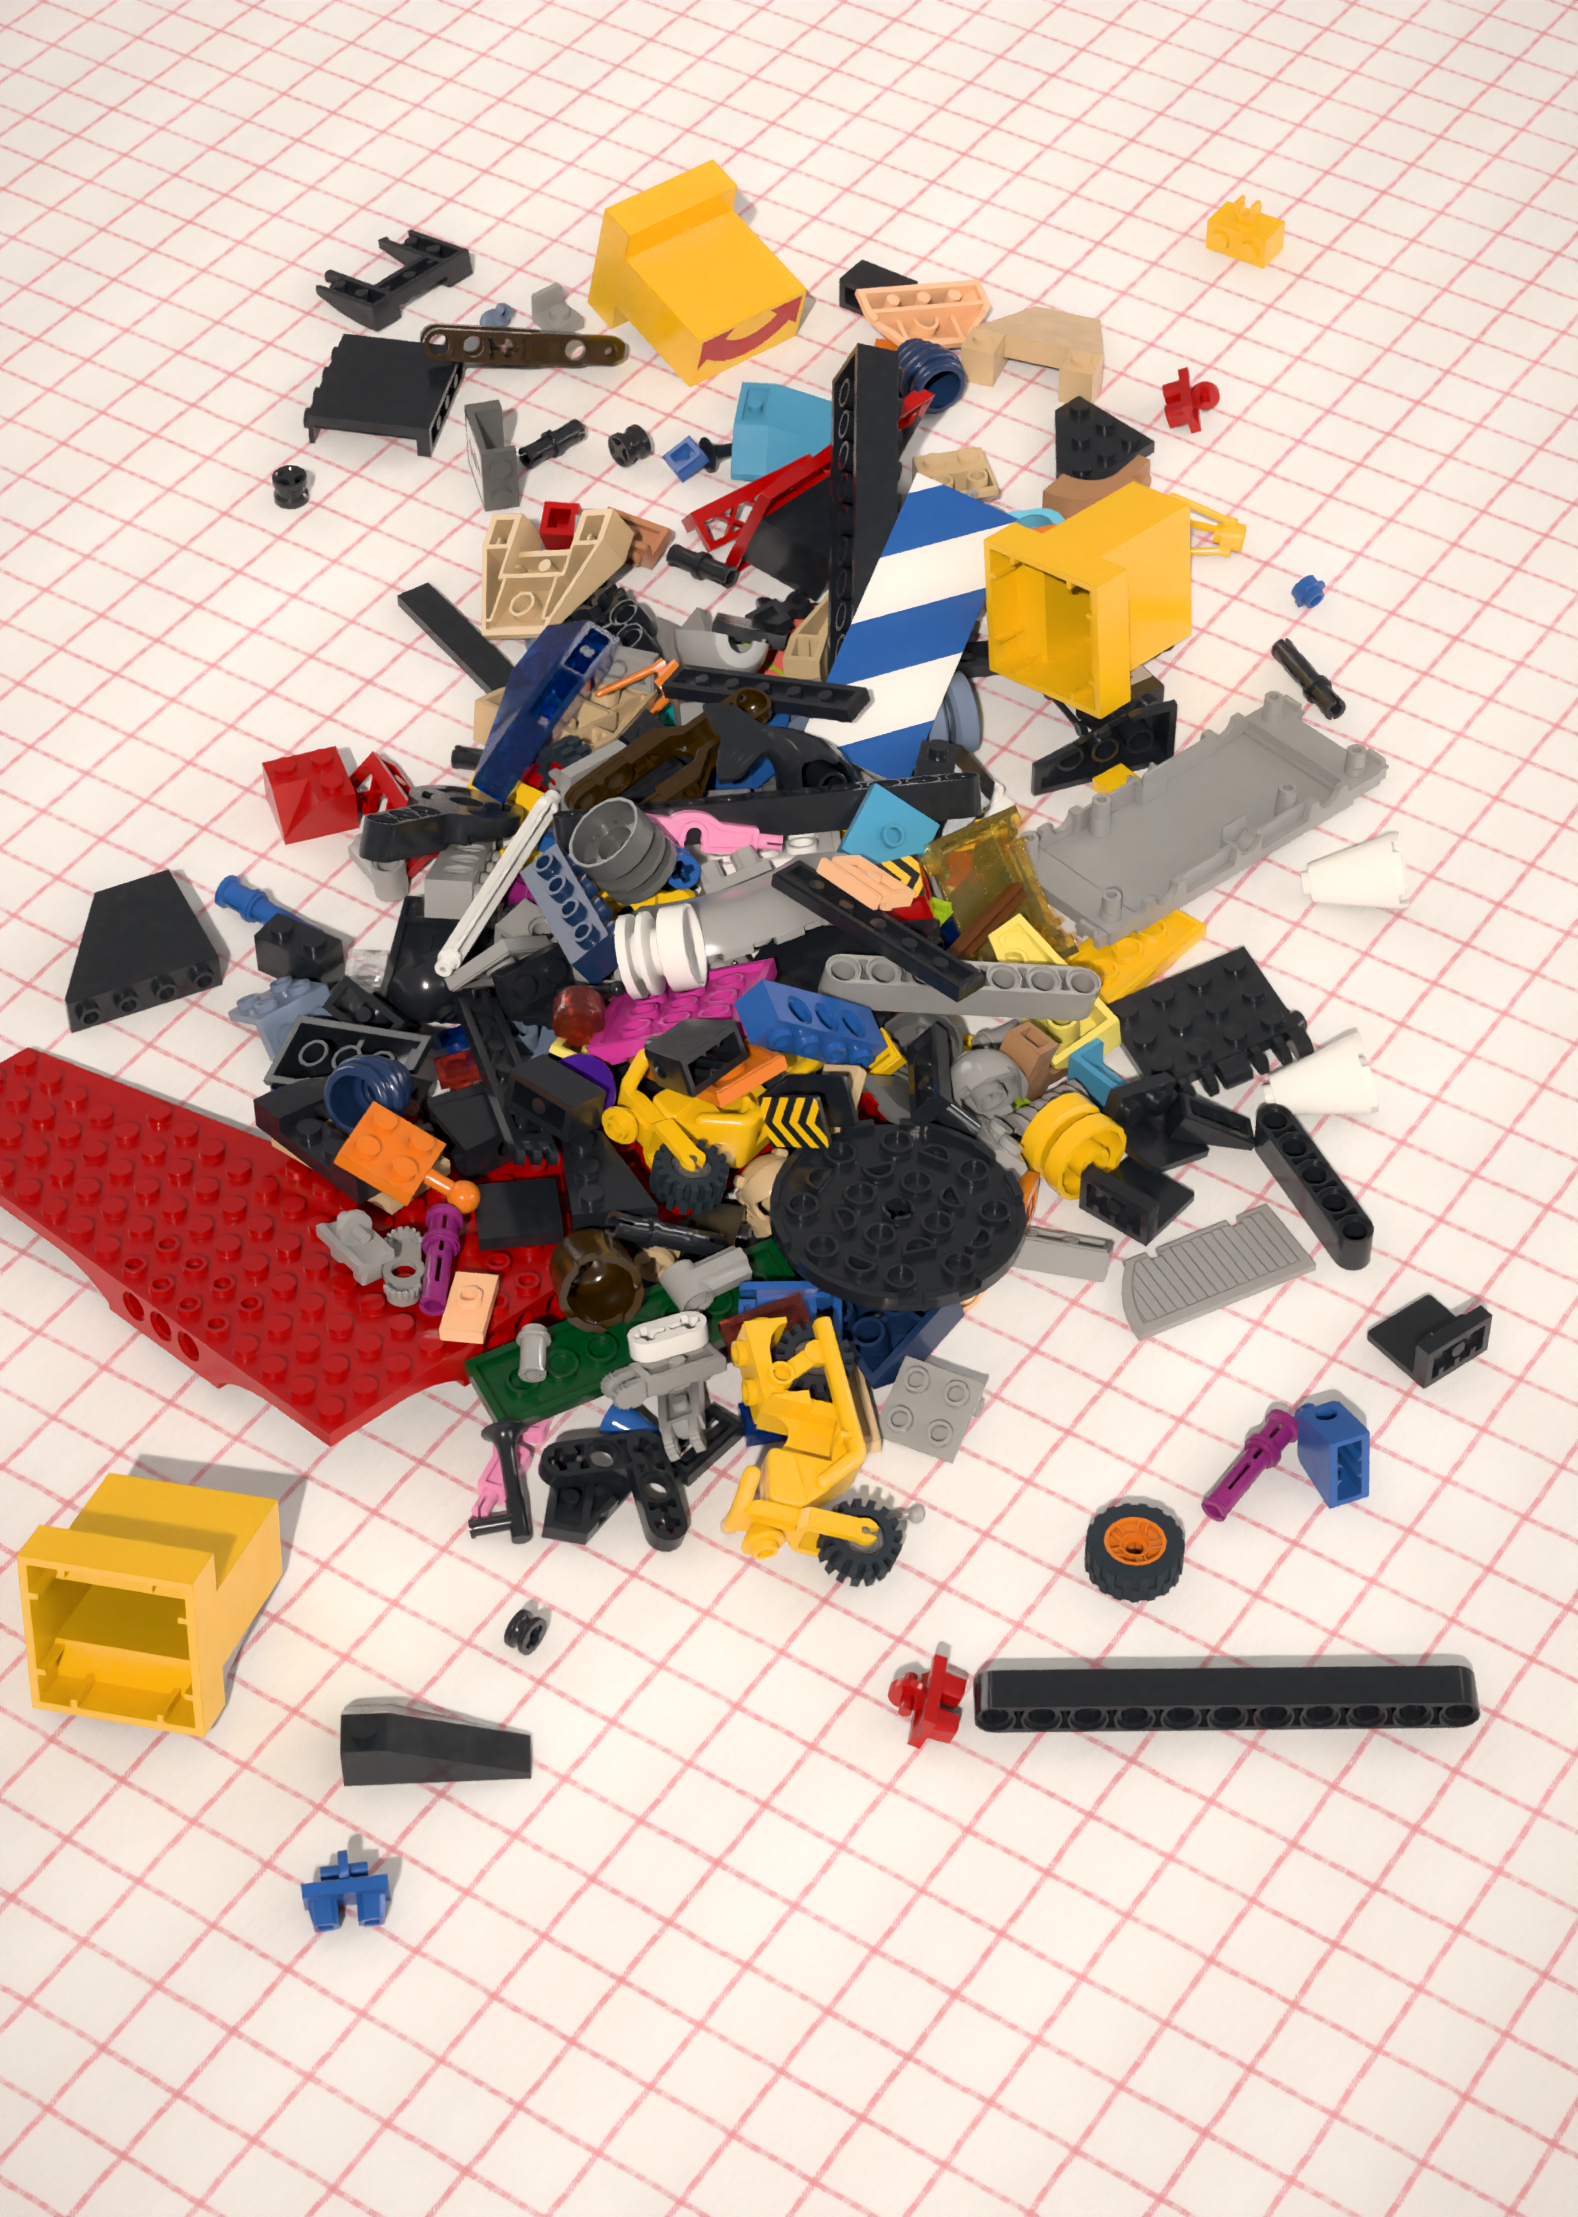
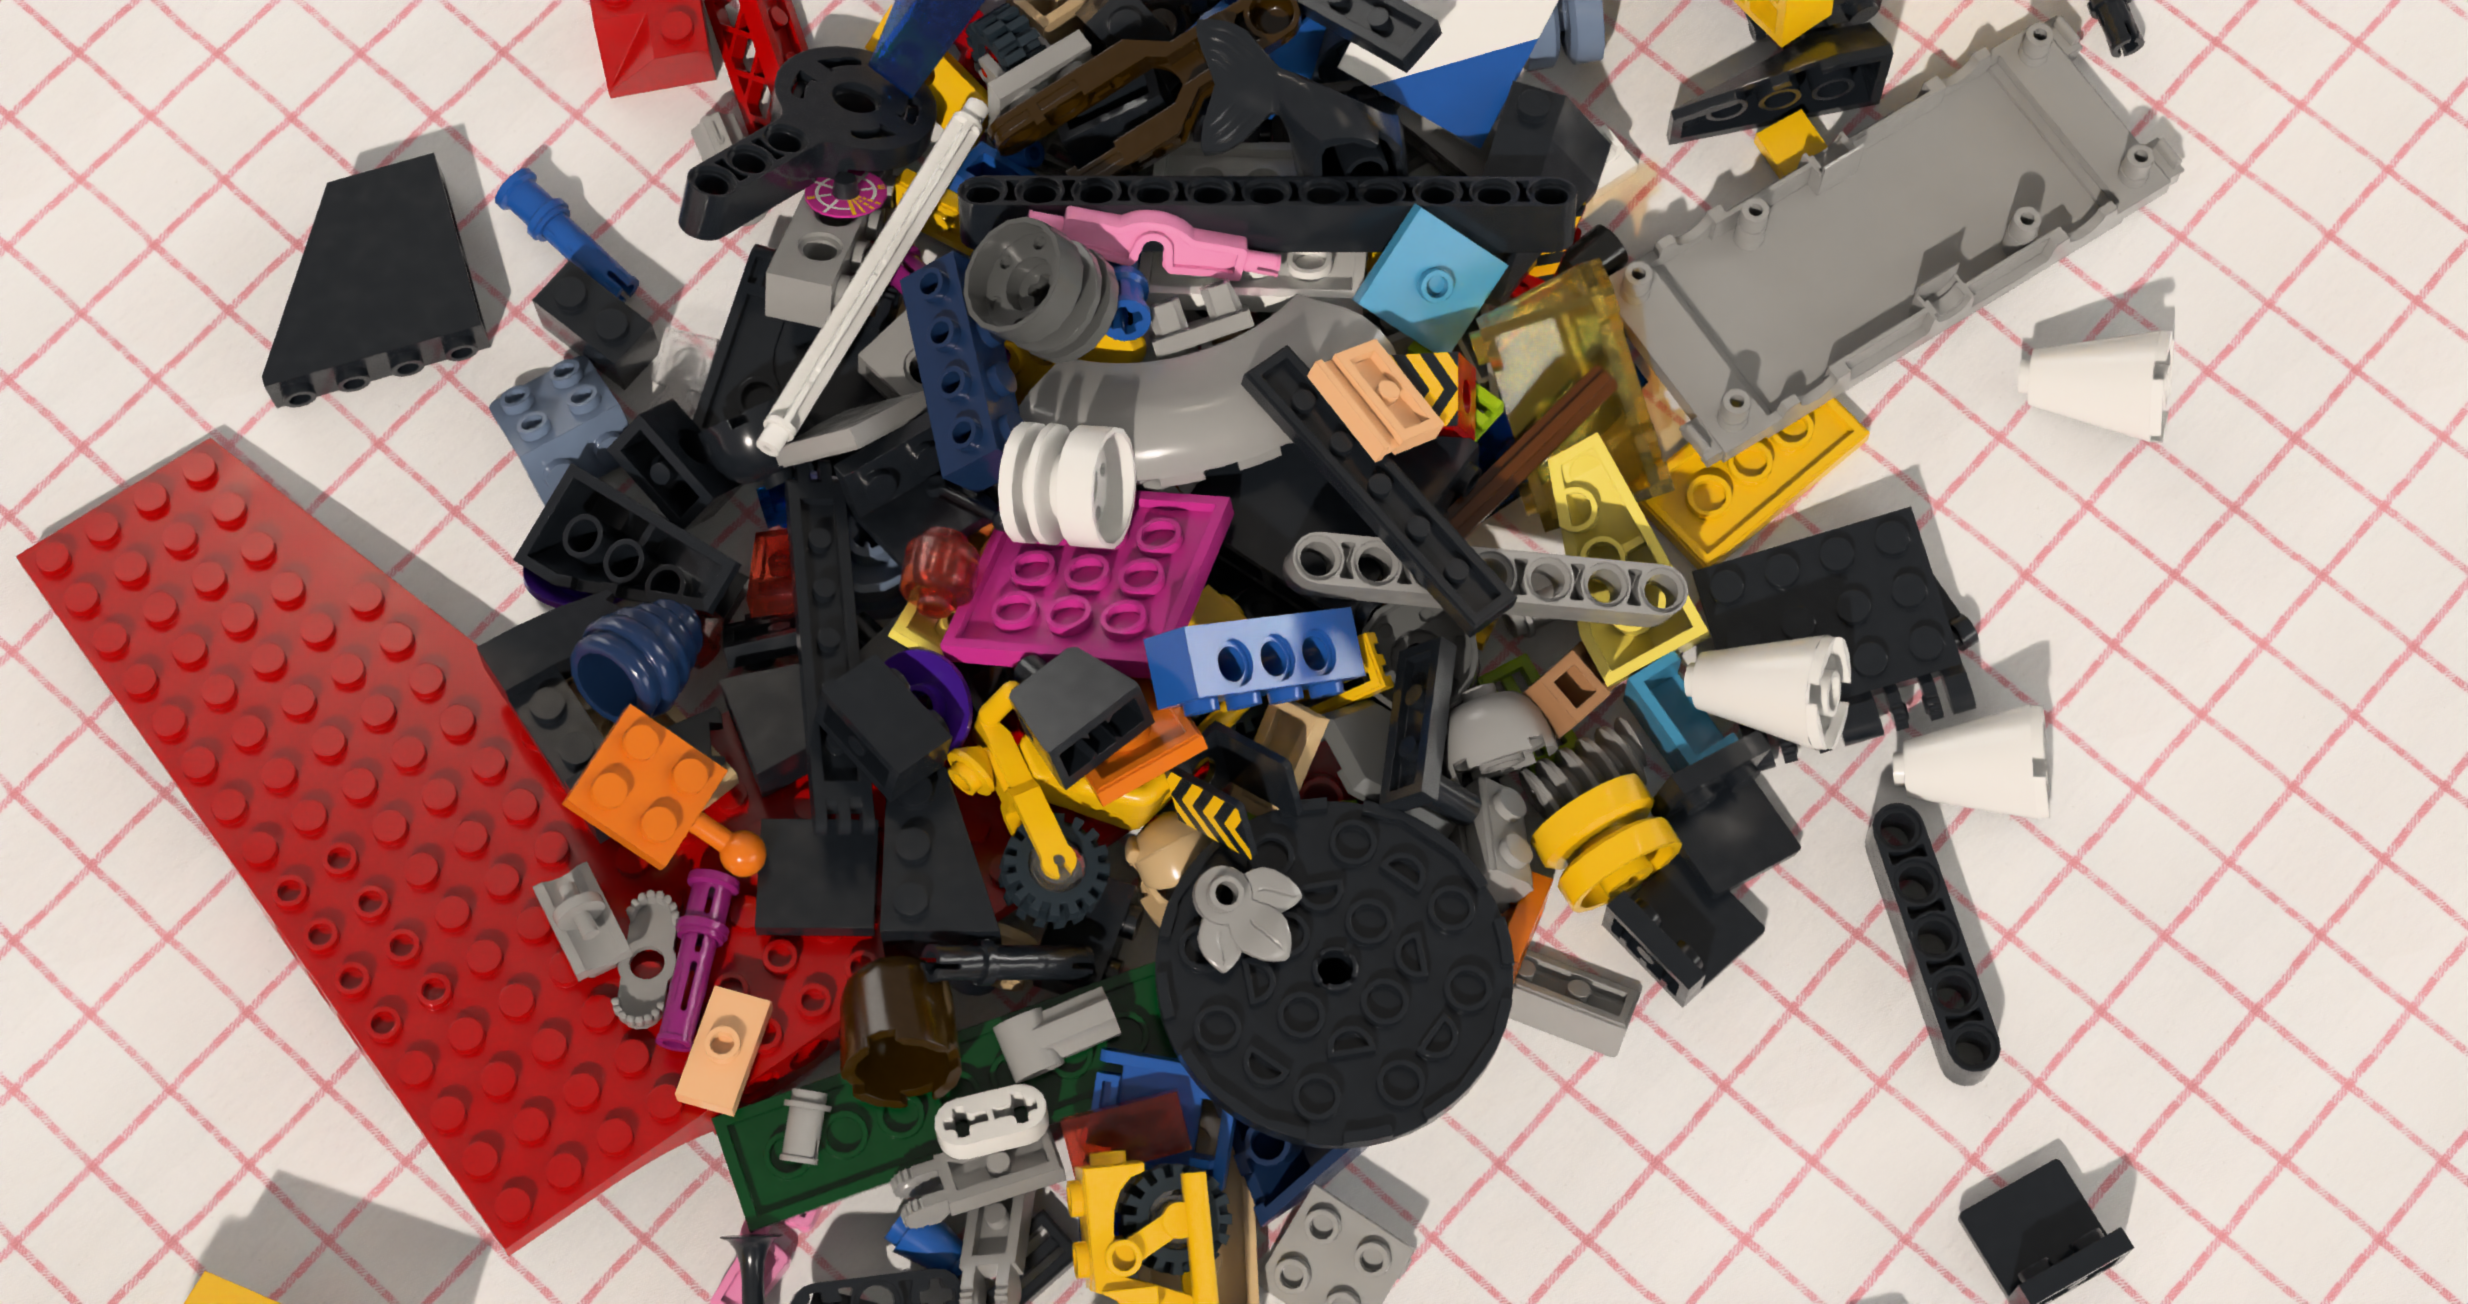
camera: 10 degrees right, 25 degrees up
light grey piece [1121,1204,1316,1342] -> none
black slope [1165,1092,1256,1151] -> none
none -> piece [805,169,887,218]
none -> light grey plate [1192,865,1302,973]
none -> white cone [1684,635,1851,750]

